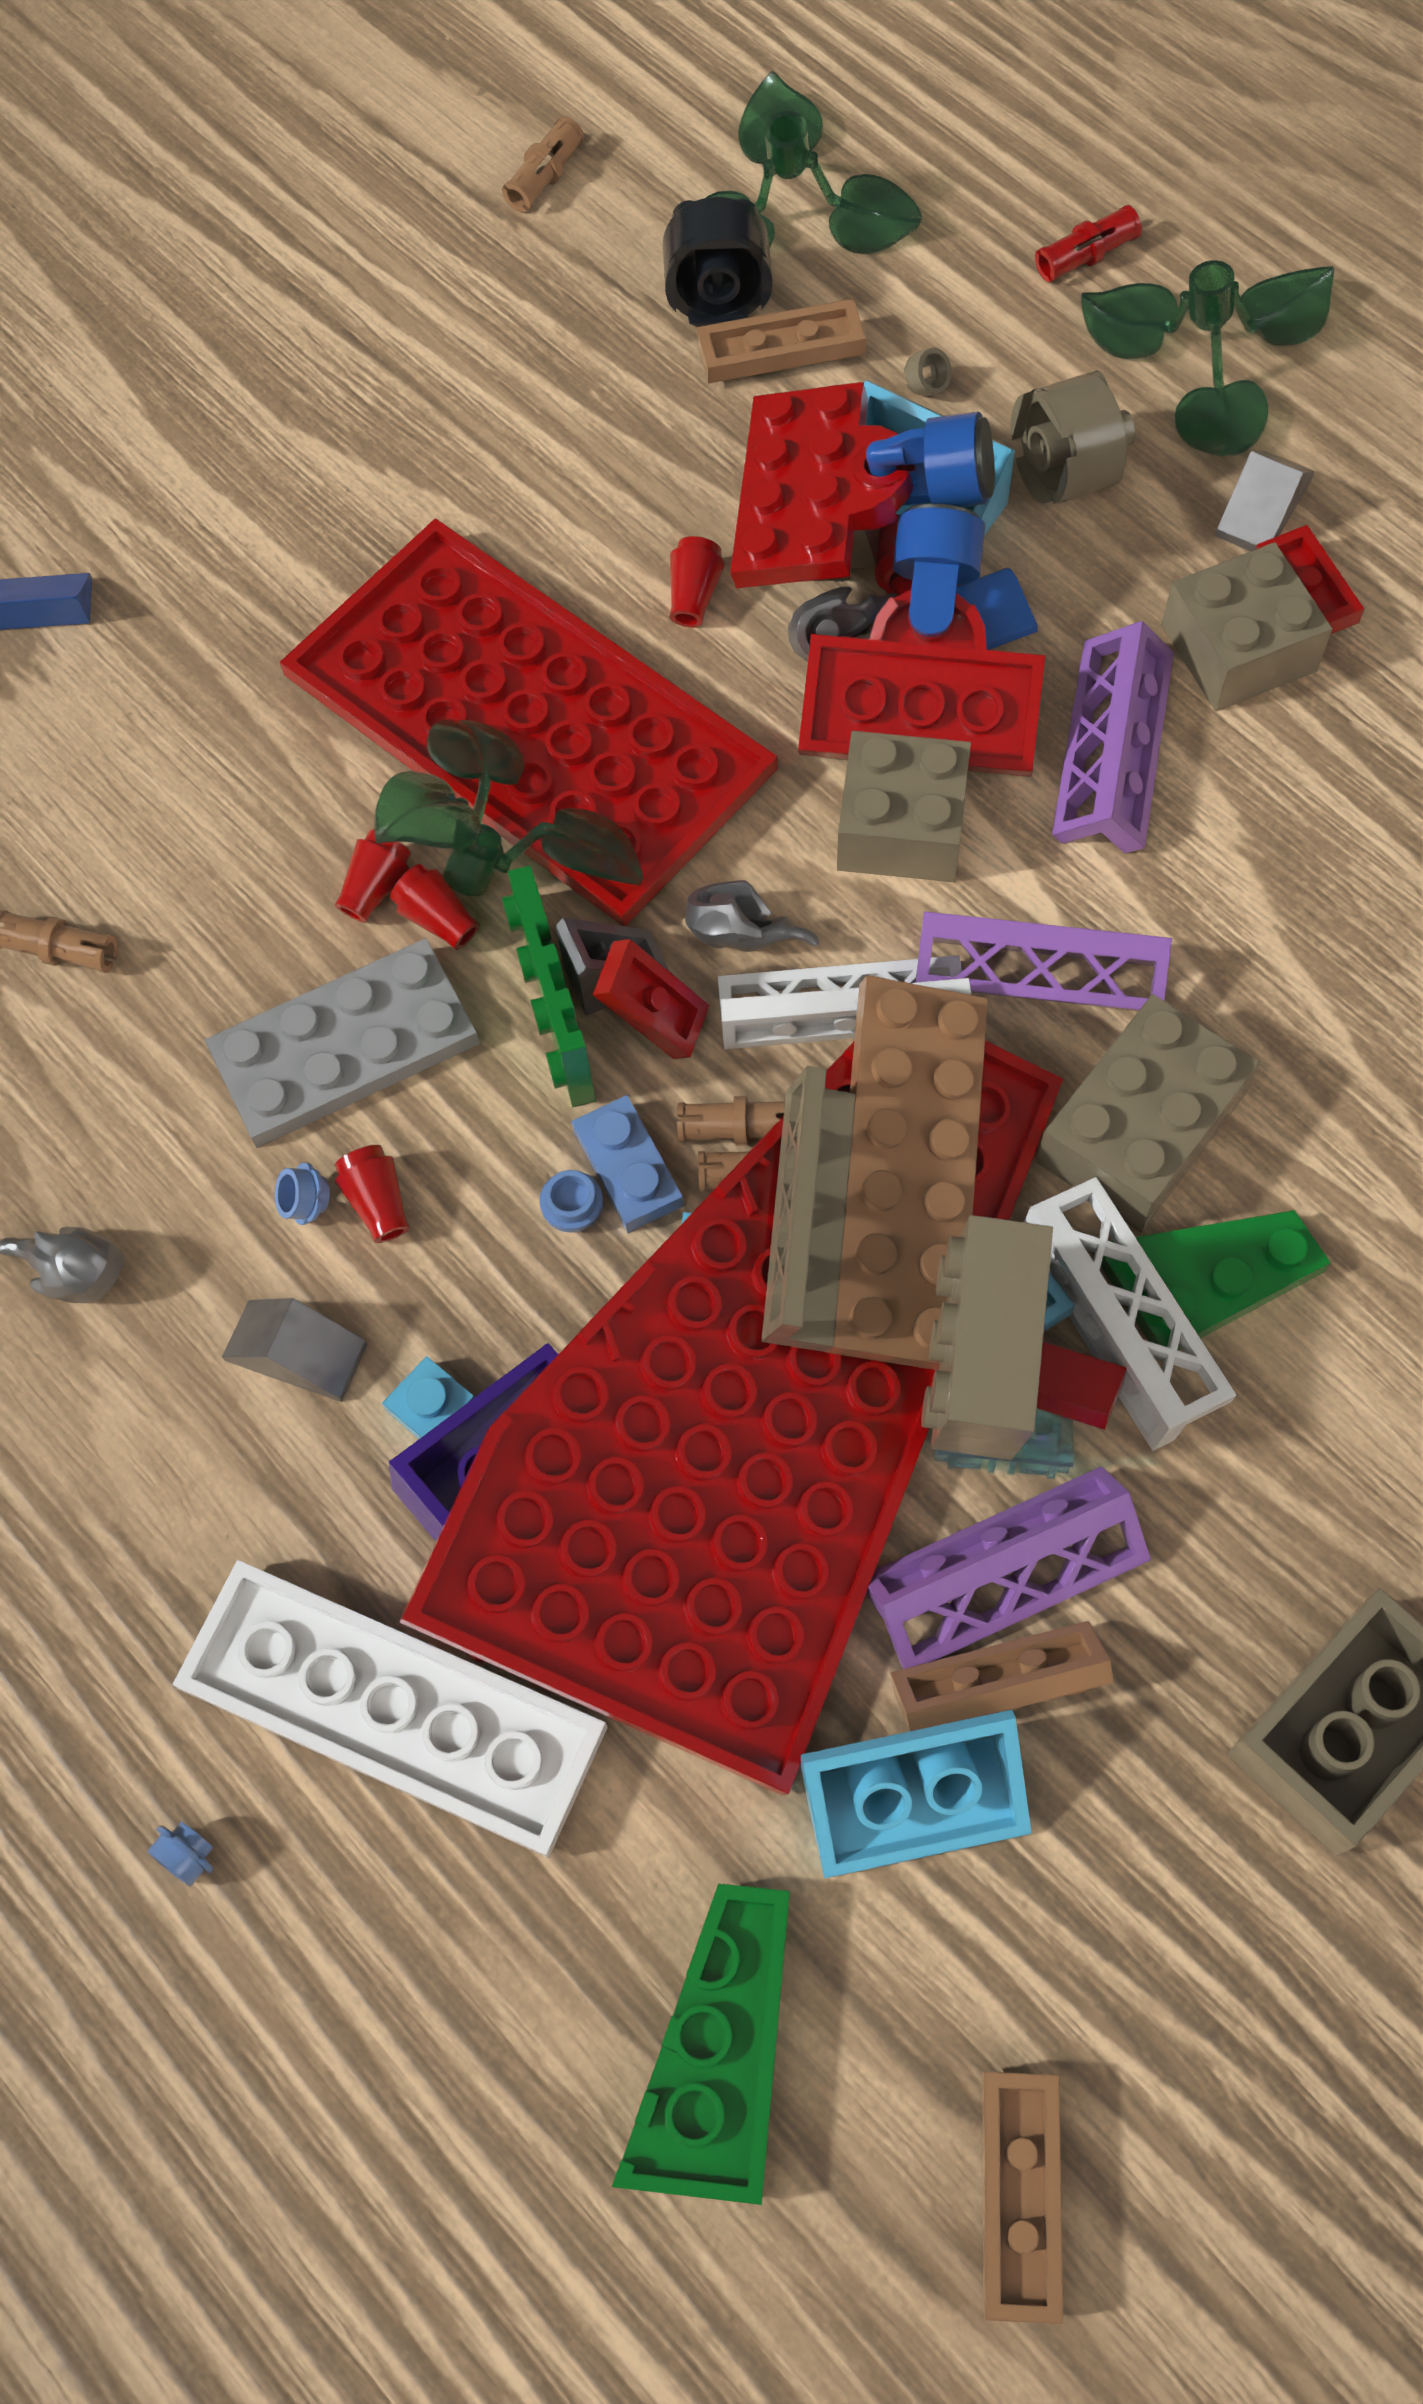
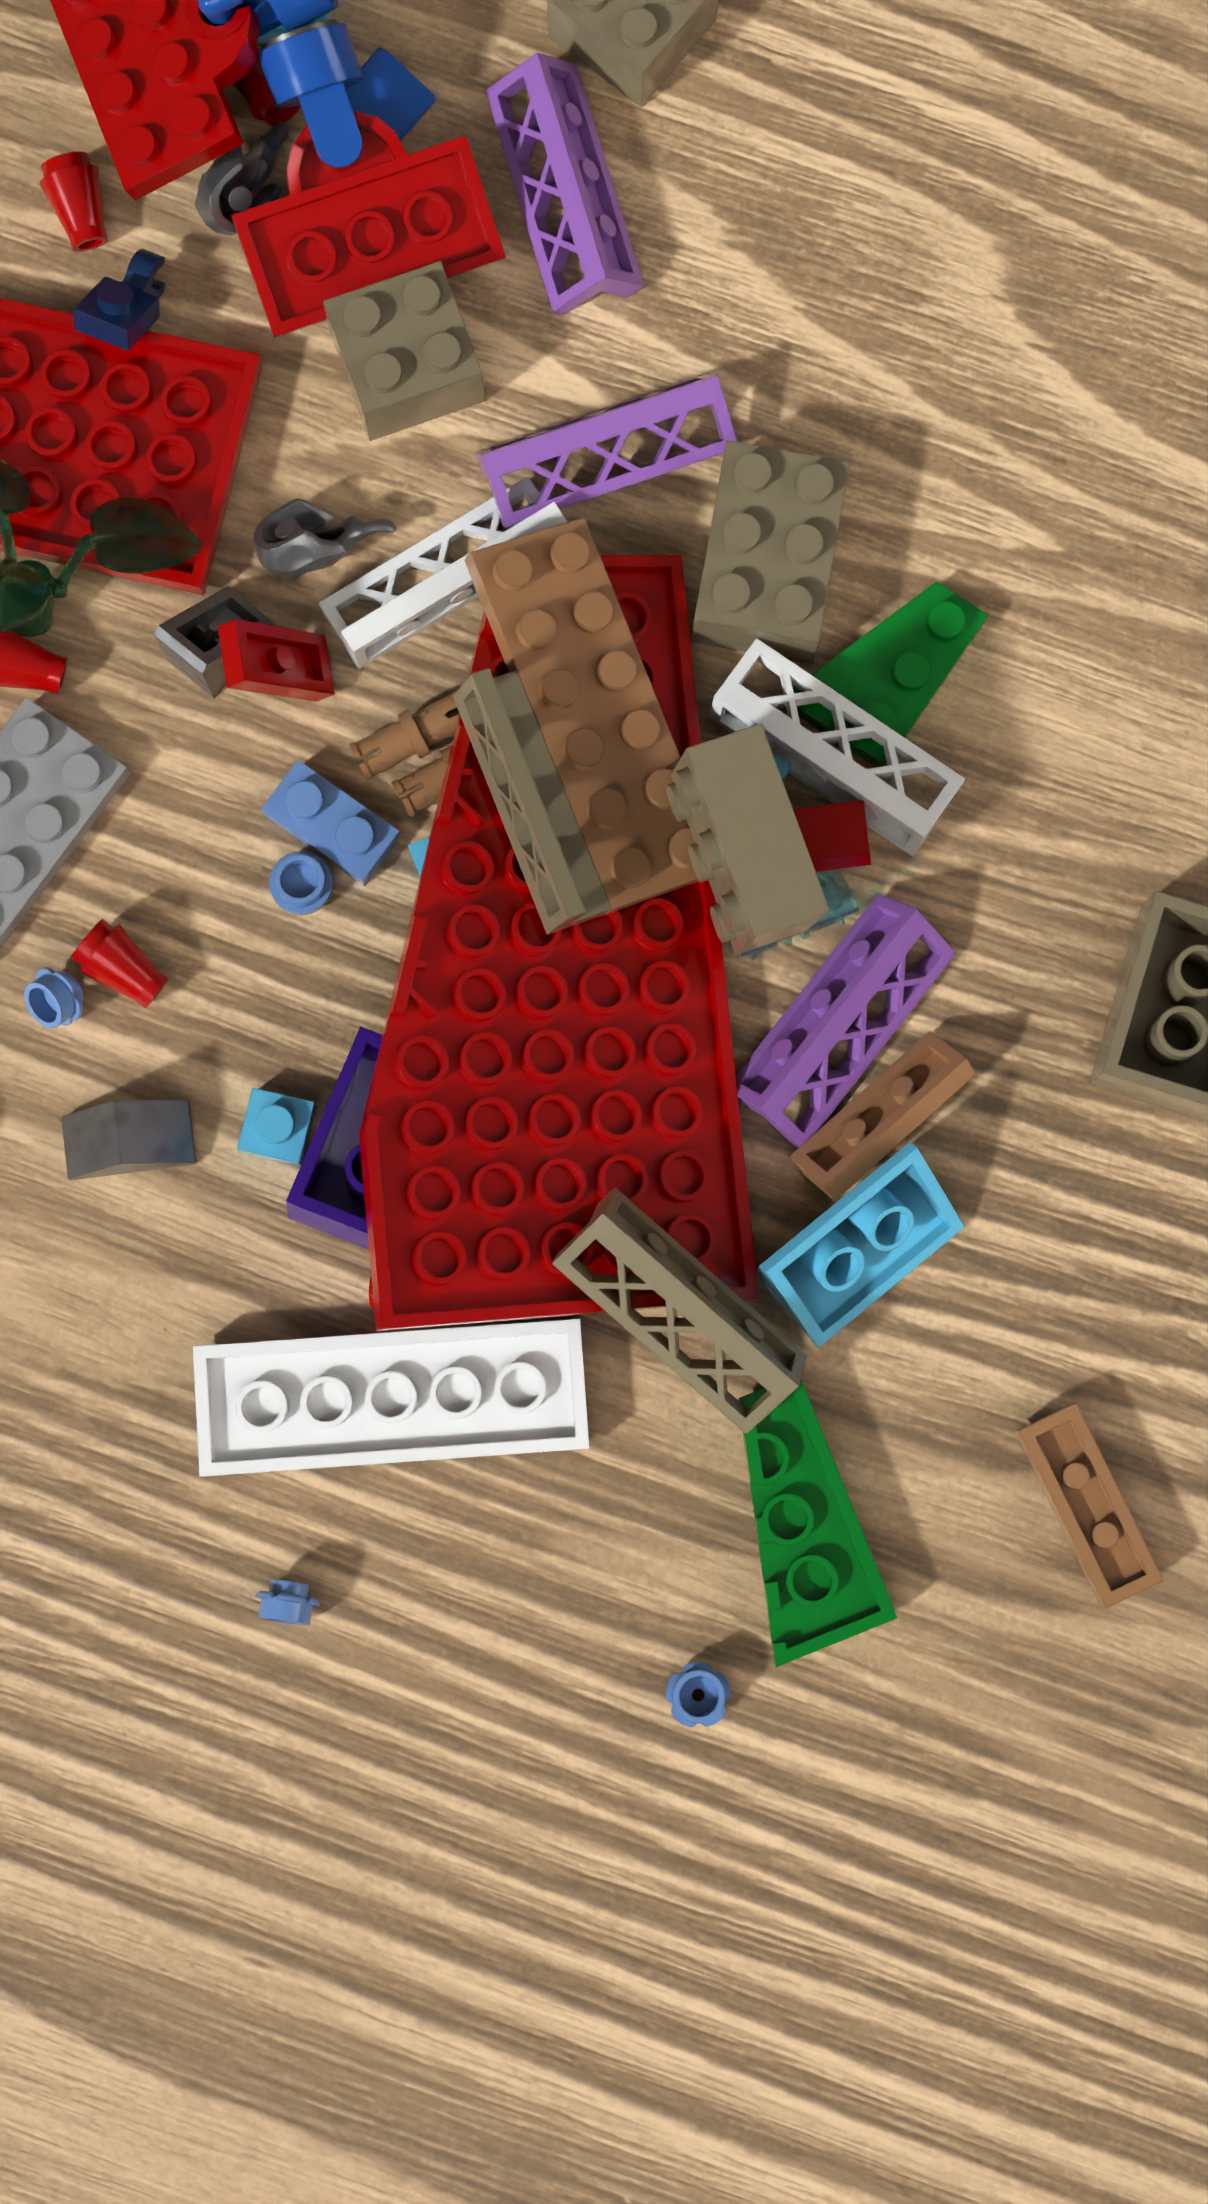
camera: 35 degrees left, 15 degrees up
green wing [502,865,596,1108] -> none
none -> dark blue plate [73,249,165,351]
none -> dark tan fence [552,1187,807,1434]
none -> medium blue plate [666,1662,731,1727]

